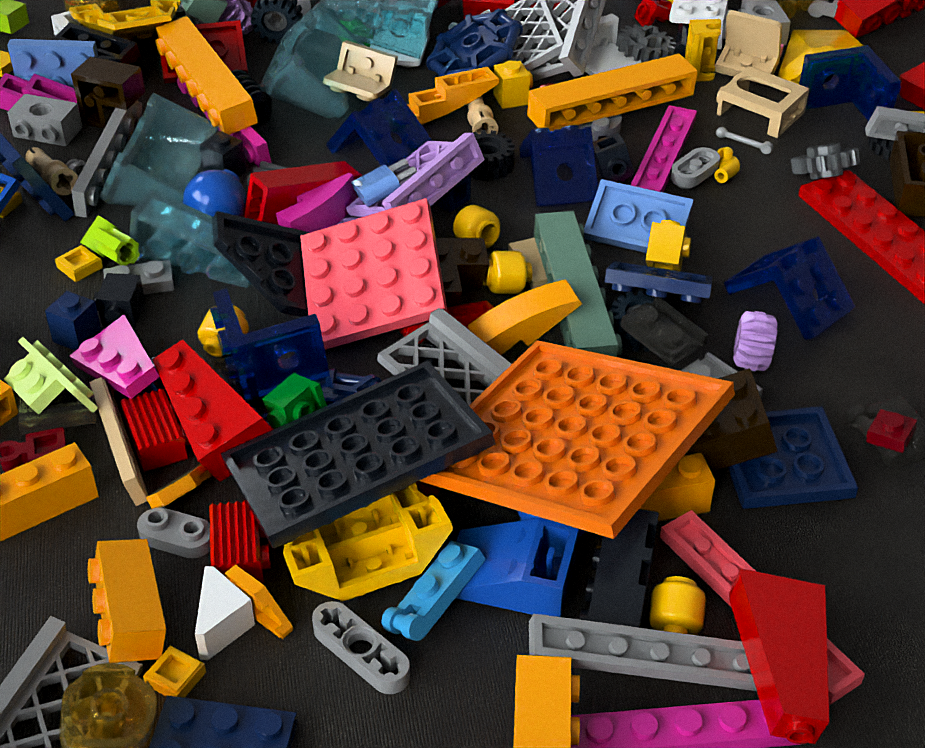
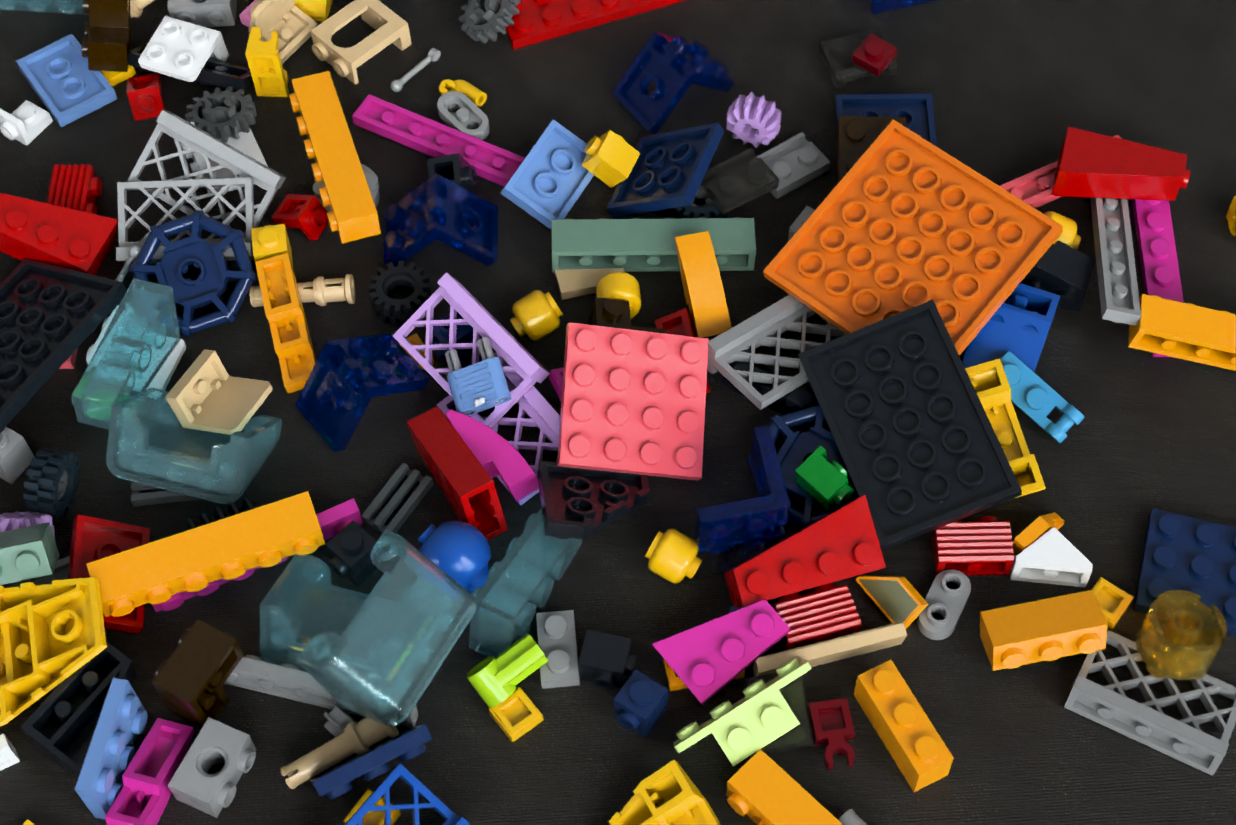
camera: 80 degrees left, 15 degrees up
light grey beam [312,601,410,694] -> none
none -> clear light blue windscreen [296,530,476,726]

